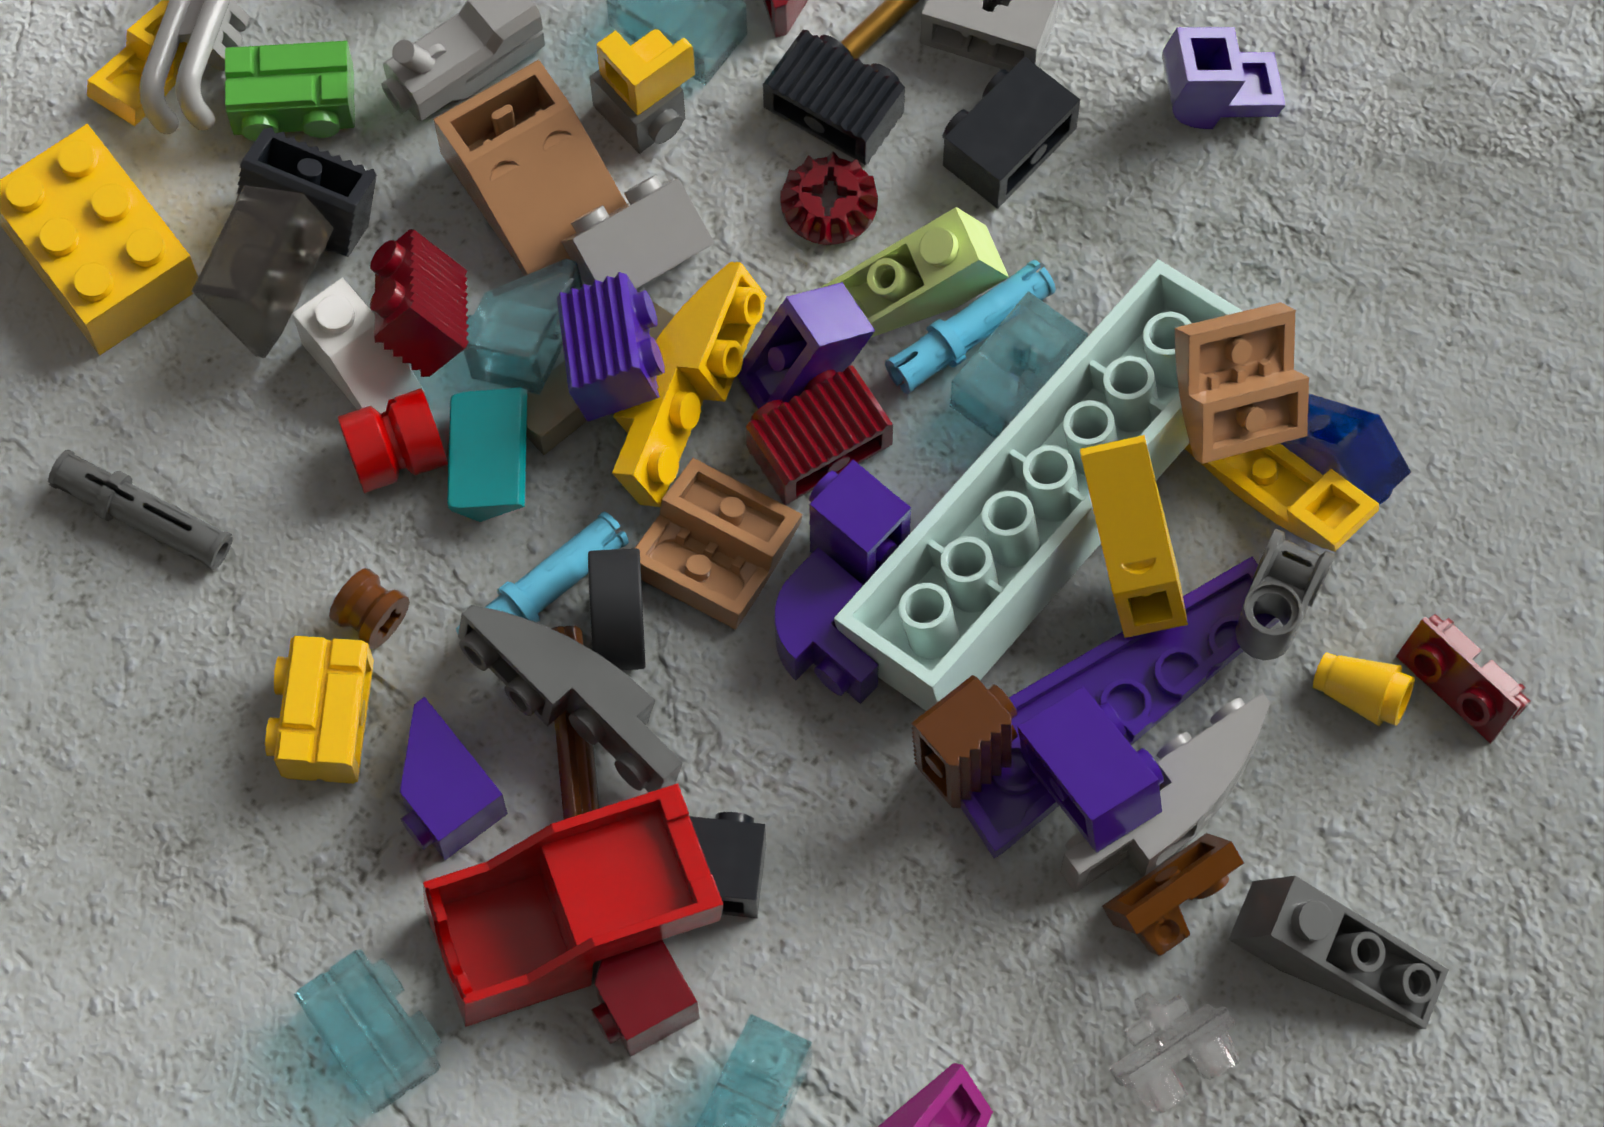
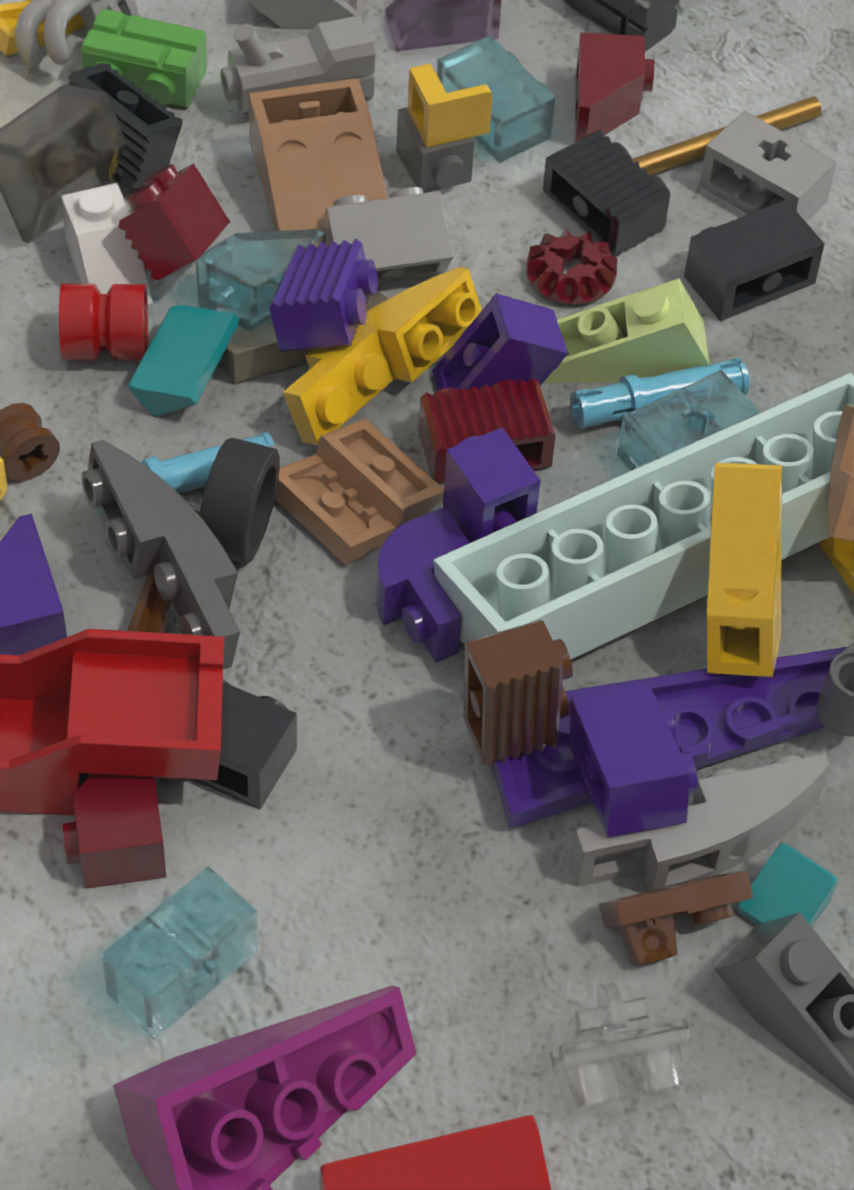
camera: 15 degrees right, 15 degrees down
none -> teal slope [736,842,838,927]

